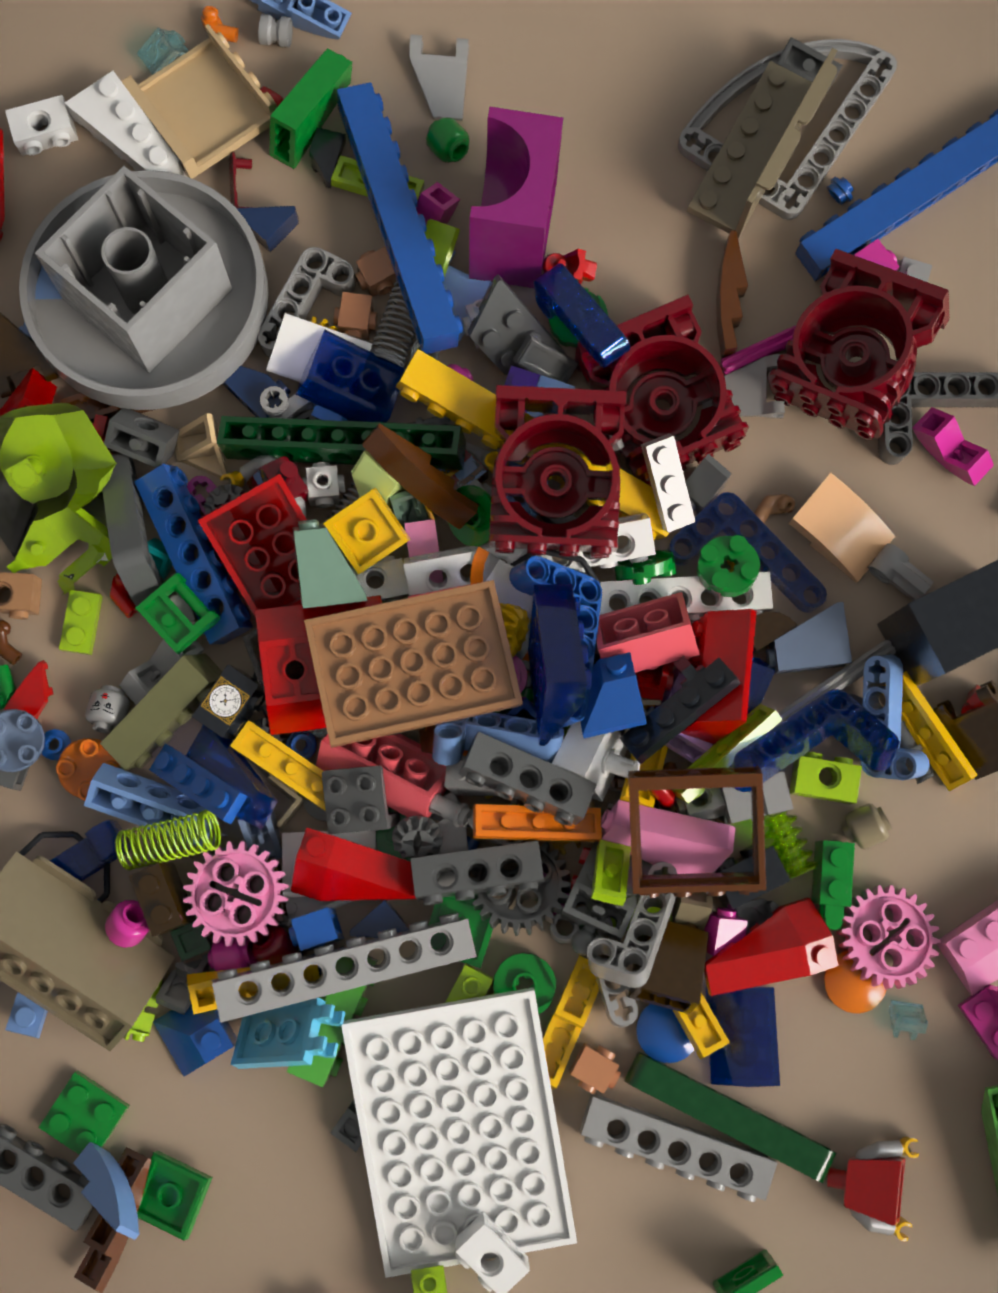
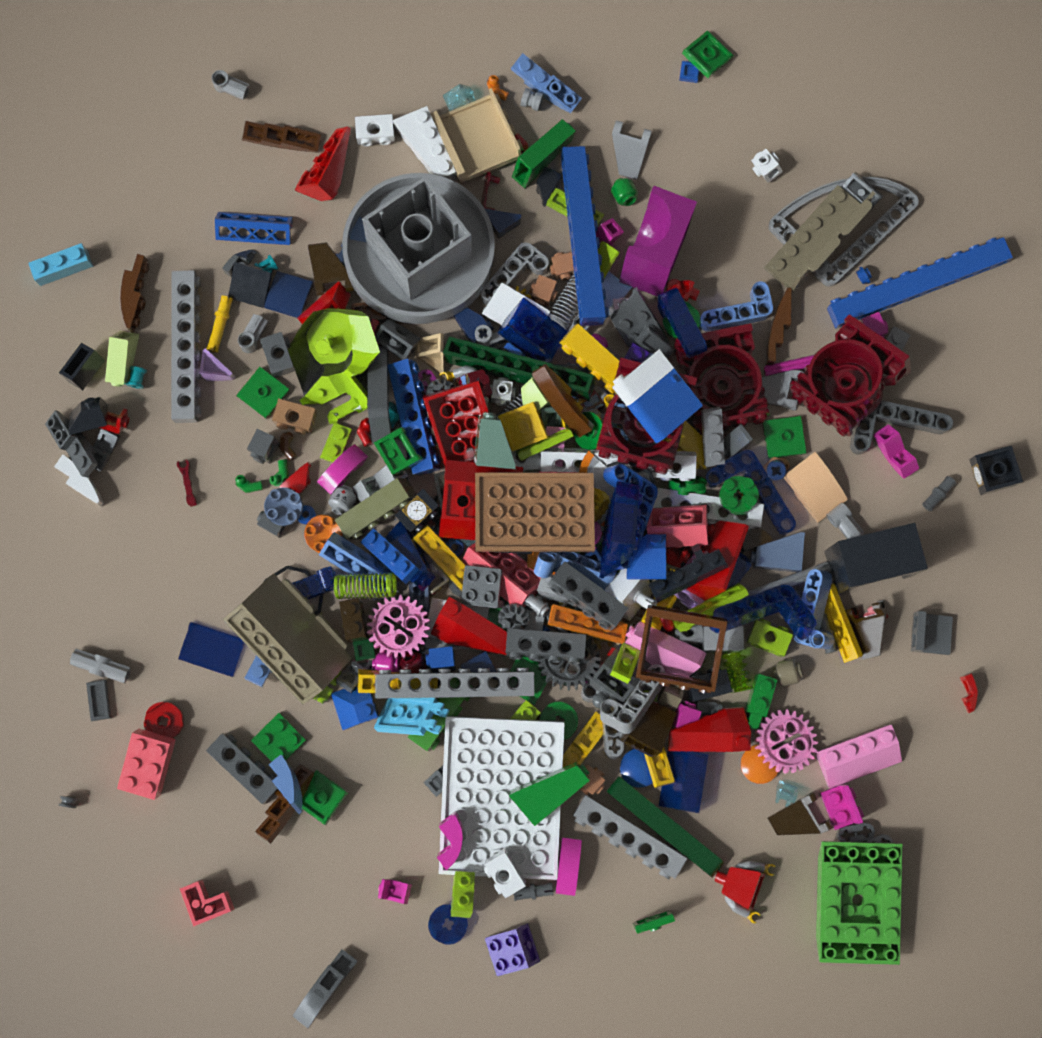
camera: 15 degrees right, 0 degrees up
dark pink head [105,900,149,948] -> none
none -> dark pink brick [317,444,368,495]
none -> dark pink brick [437,811,463,870]
none -> green slope [509,762,590,826]
none -> dark grey pin [513,883,554,901]
none -> lime tile [516,428,573,461]
none -> dark pink brick [555,838,582,896]
none -> blue door [612,349,703,443]
none -> medium blue beam [700,281,773,331]
none -> white brick [751,149,783,183]
none -> green plate [763,416,806,459]
none -> dark blue wheel [767,460,786,480]
none -> dark brown flag [767,792,834,836]

